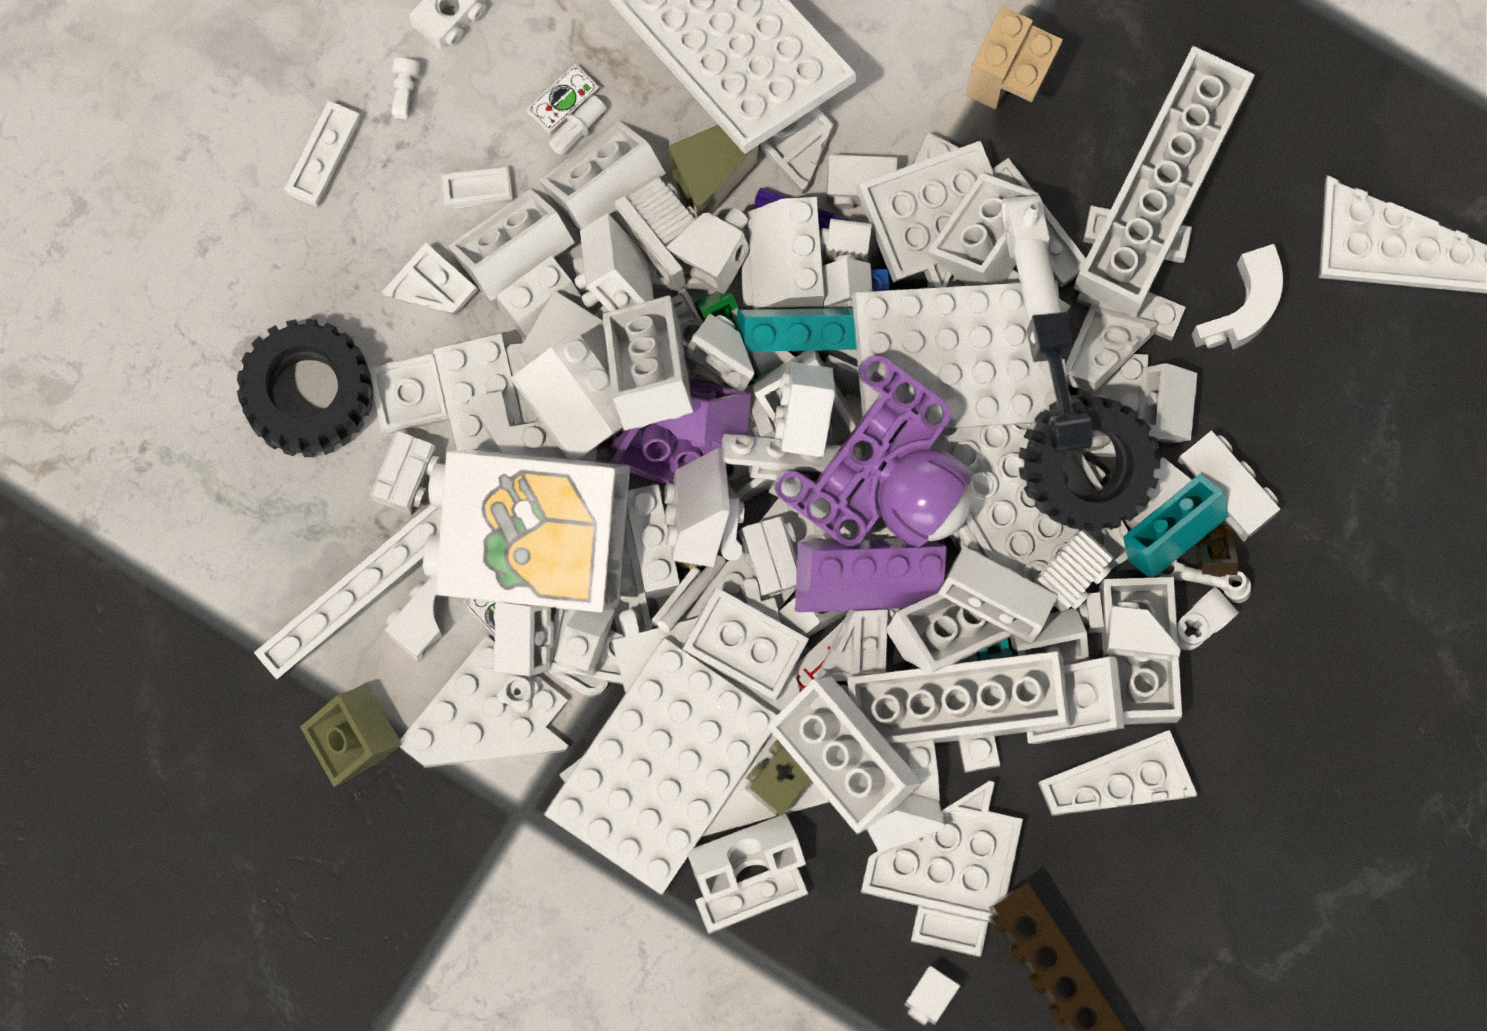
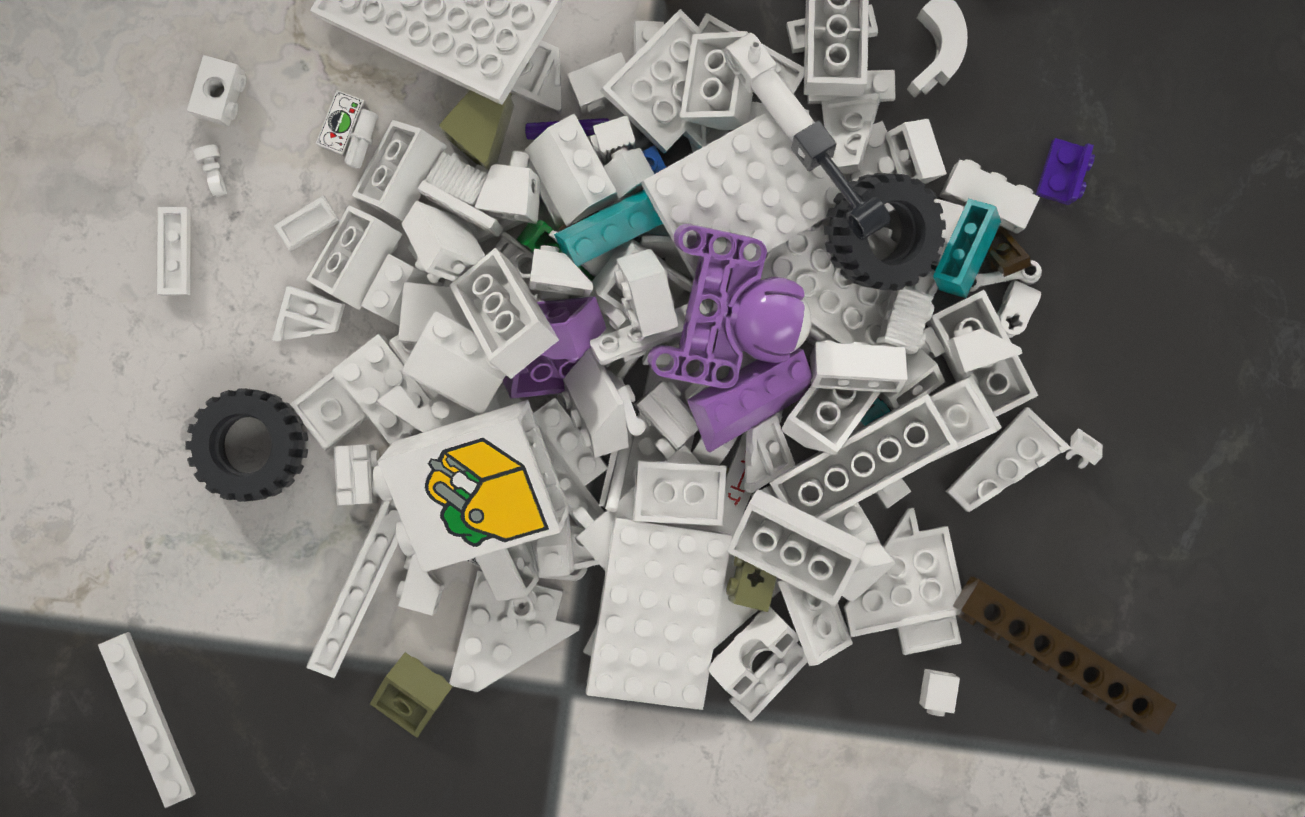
camera: 20 degrees left, 10 degrees up
none -> white plate [98,632,196,808]
none -> white plate [778,580,853,666]
none -> dark purple bracket [1036,138,1095,205]
none -> white tile [1066,428,1103,469]

